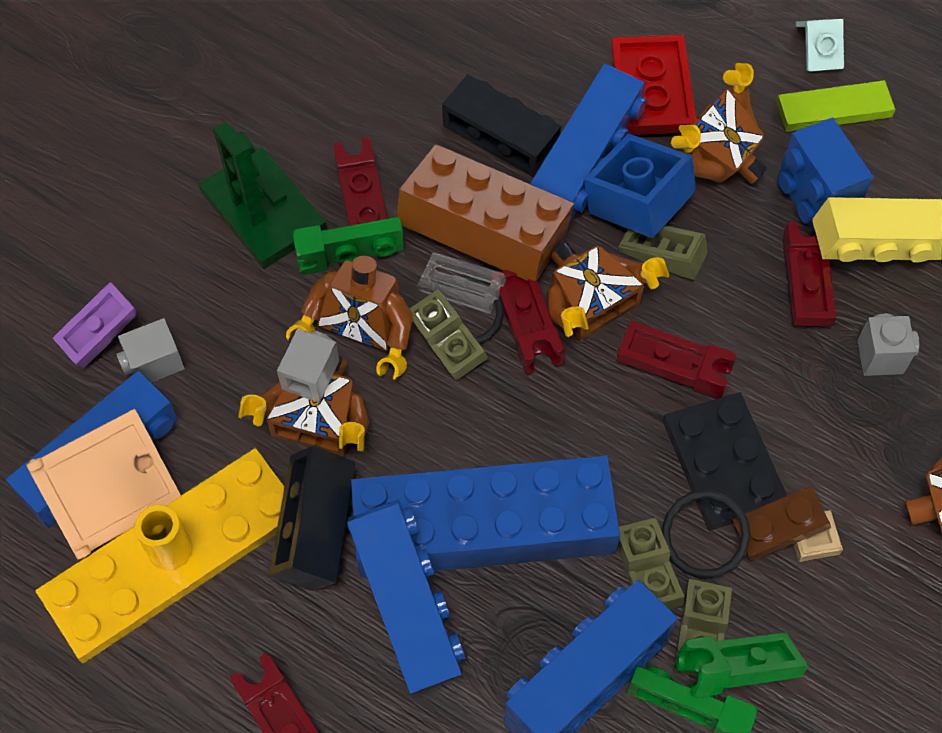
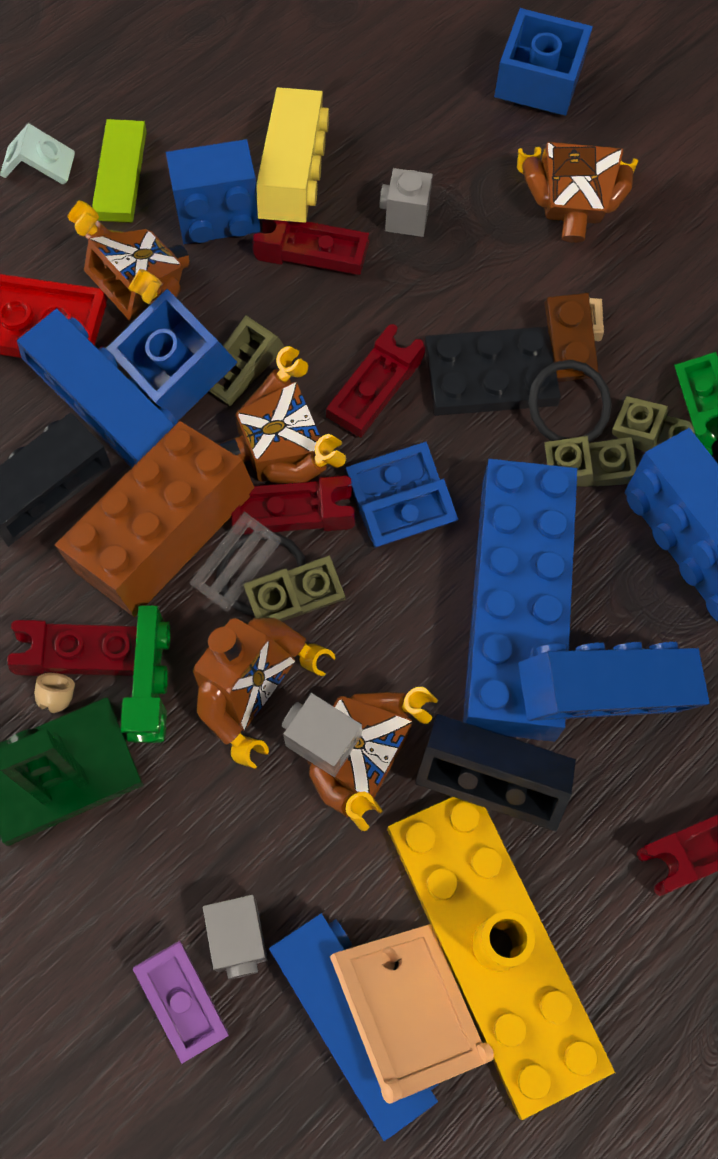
camera: 80 degrees left, 5 degrees up
none -> tan hinge [34,673,75,713]
none -> blue slope [344,442,458,548]

